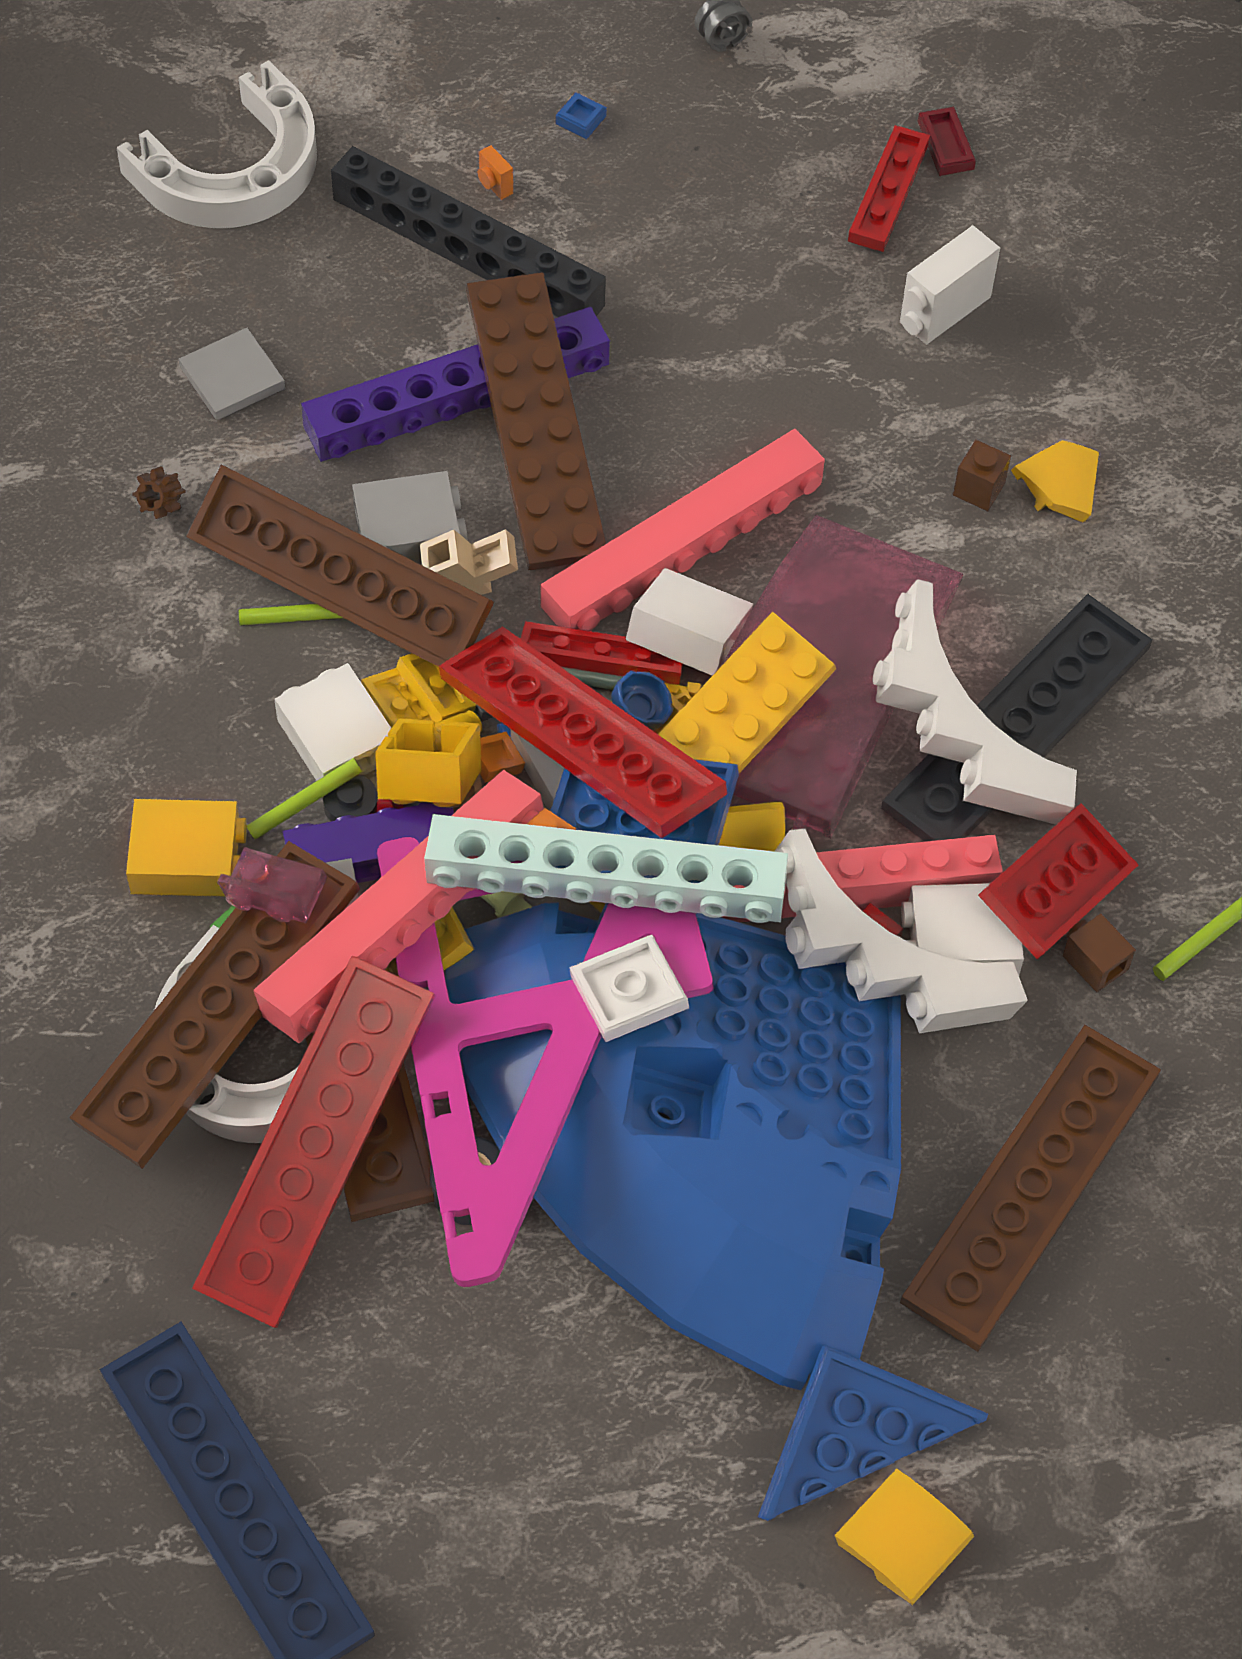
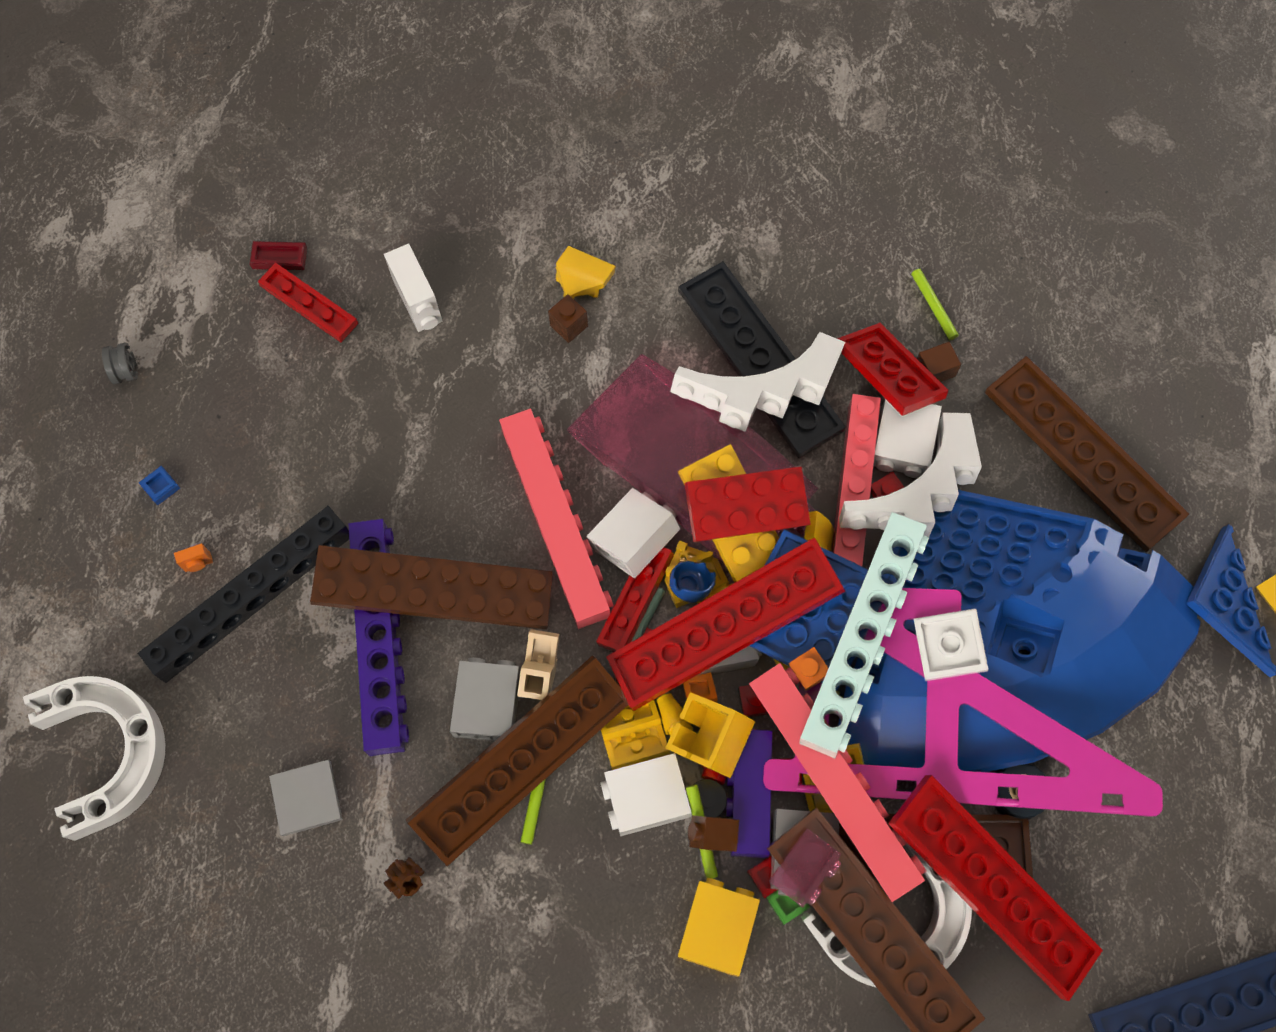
camera: 70 degrees left, 10 degrees up
none -> red plate [685,466,811,542]
none -> reddish brown brick [688,815,739,852]

